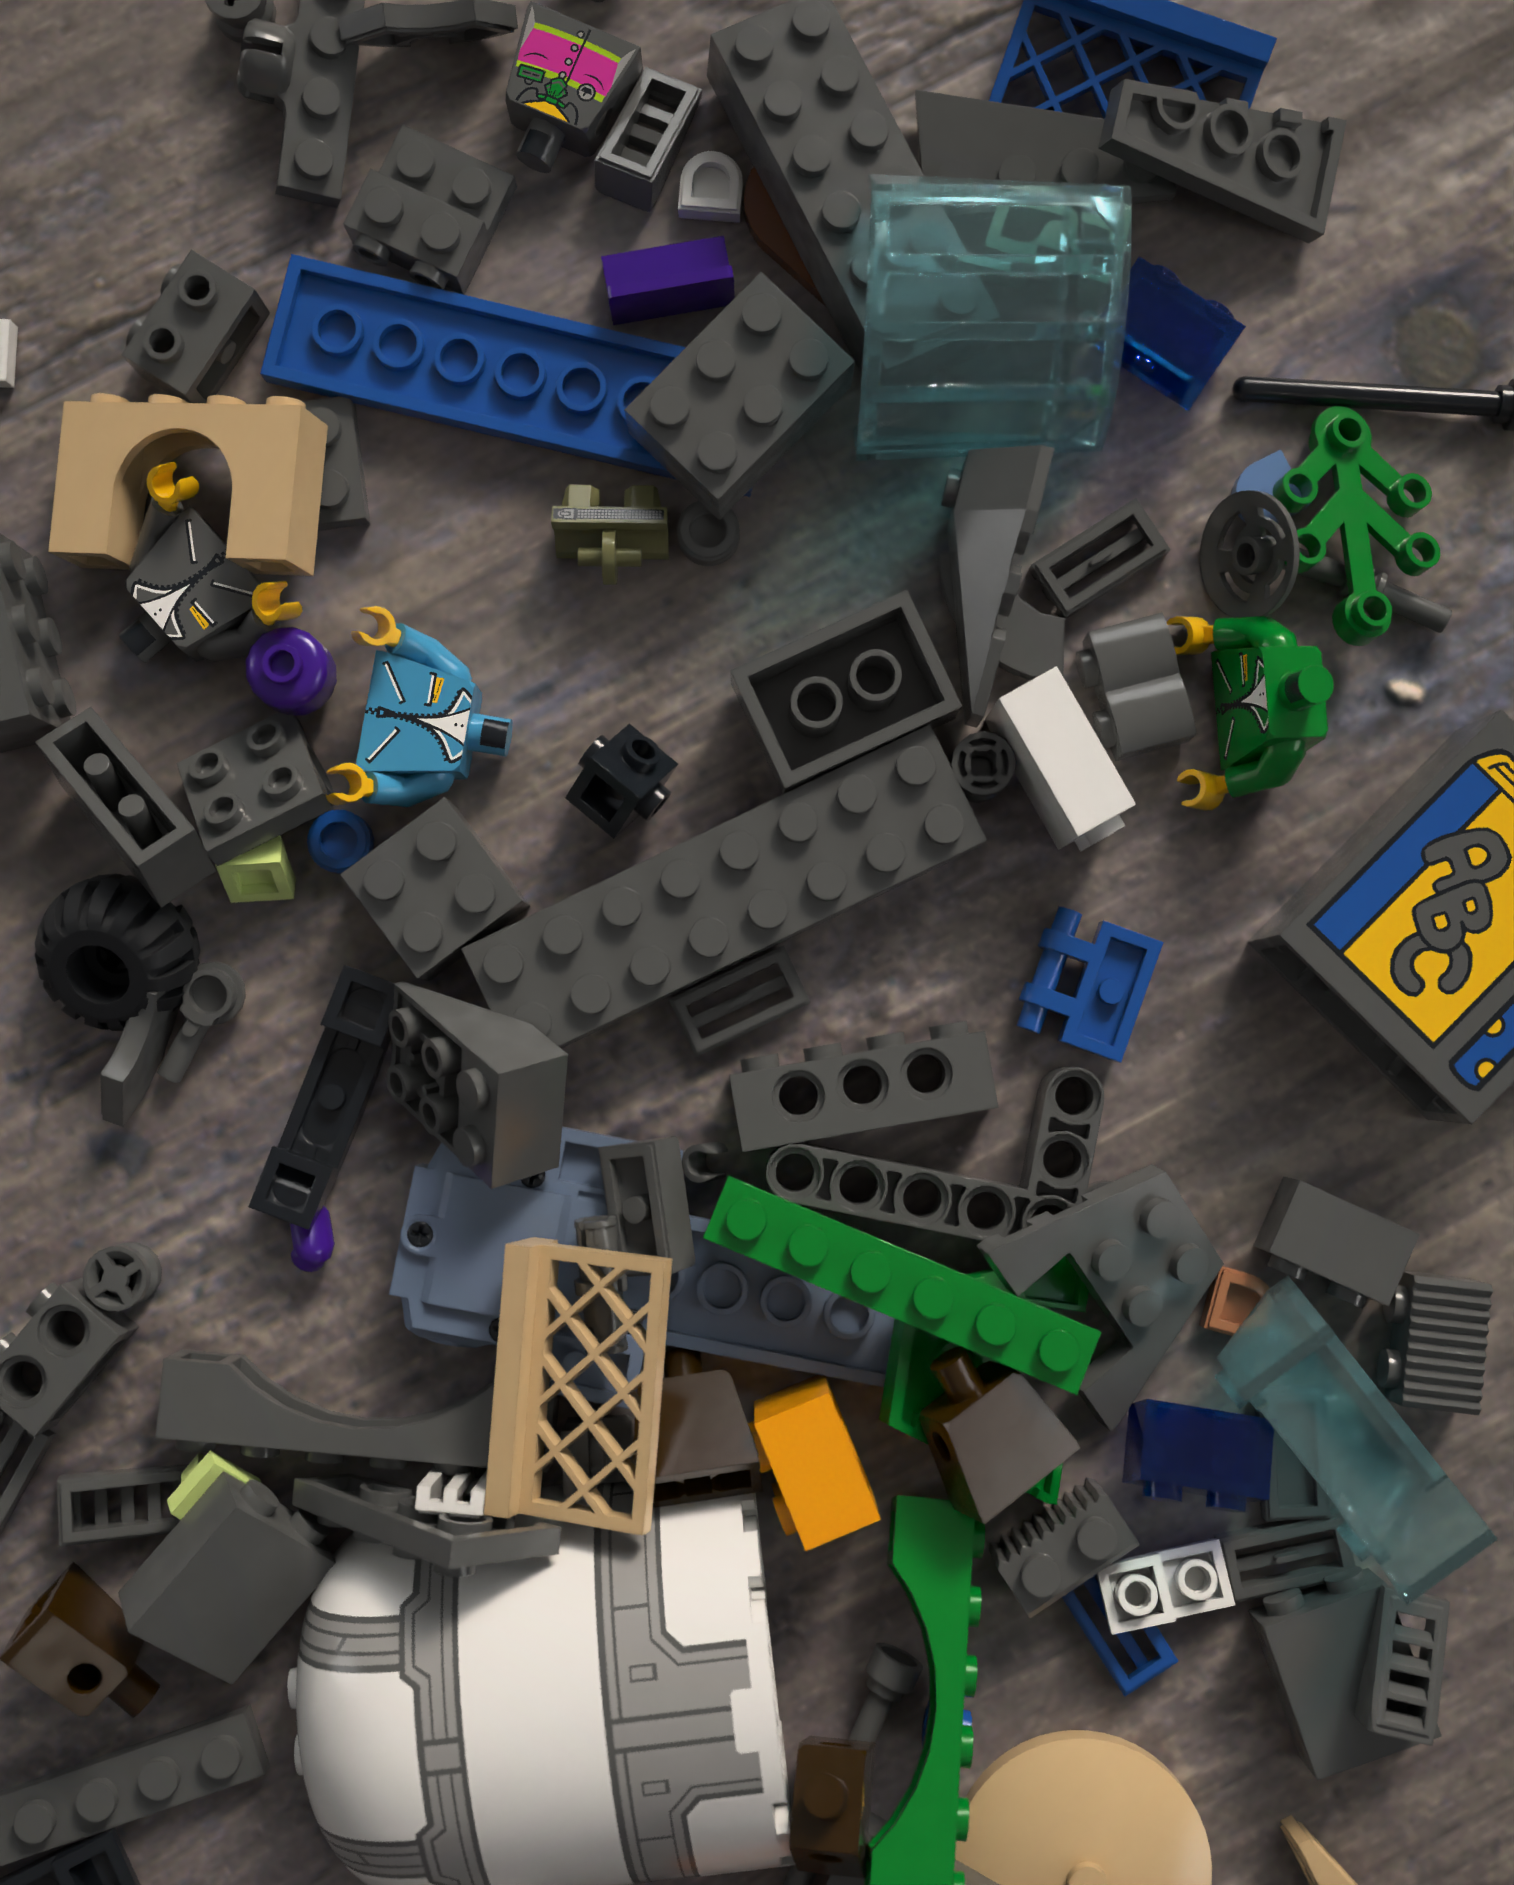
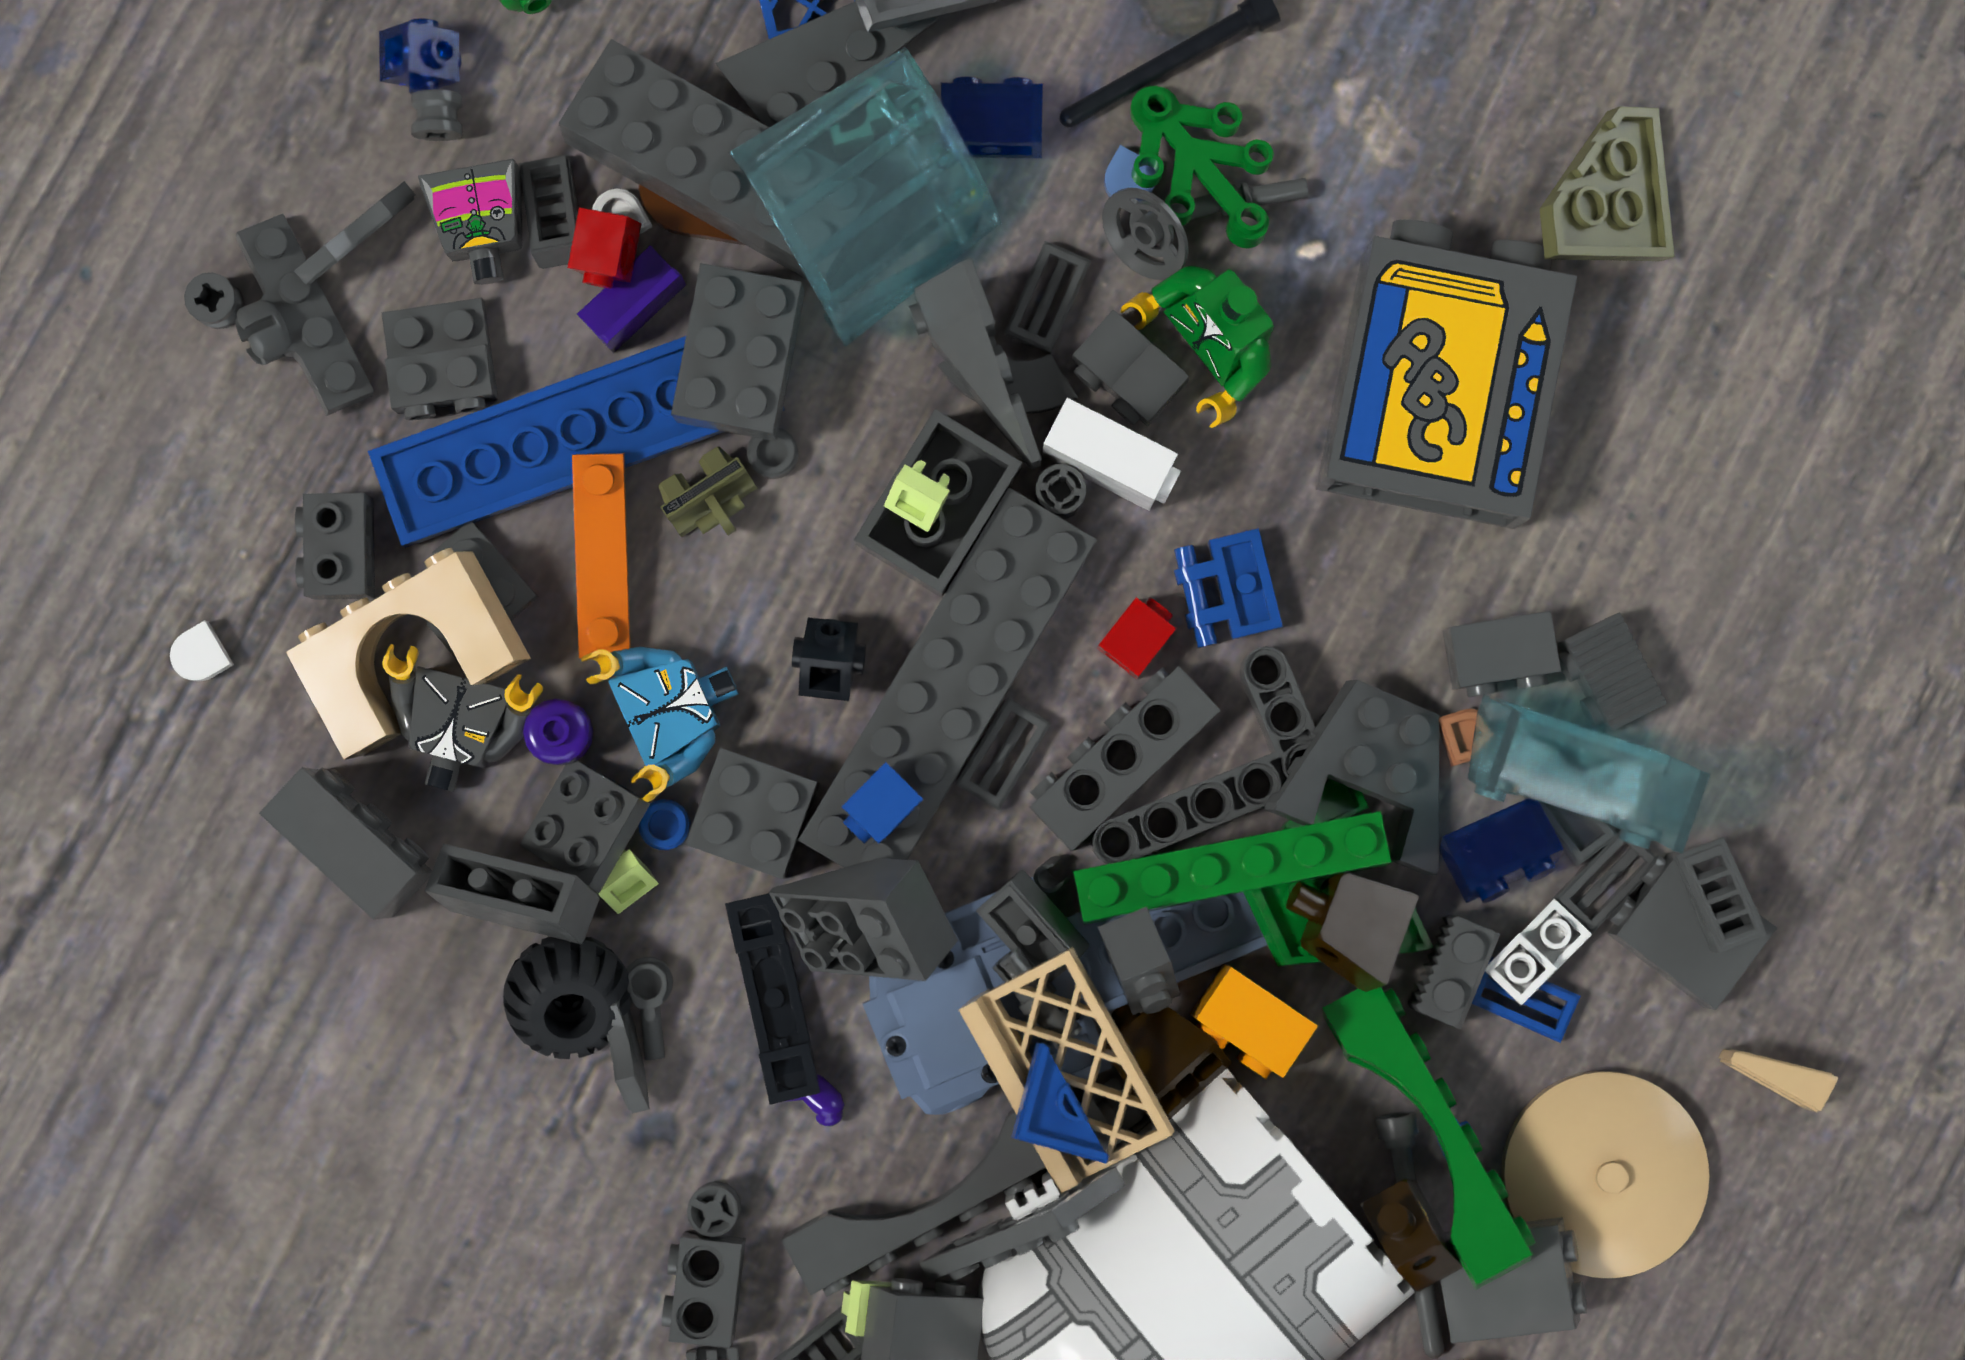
camera: 30 degrees left, 0 degrees up
none -> red brick [567,207,642,289]
none -> orange plate [572,453,631,658]
none -> blue brick [842,762,924,844]
none -> yellowish green tile [884,460,950,532]
none -> blue tile [1011,1043,1109,1164]
none -> red brick [1097,597,1176,679]
none -> dark grey brick [1098,907,1180,1015]

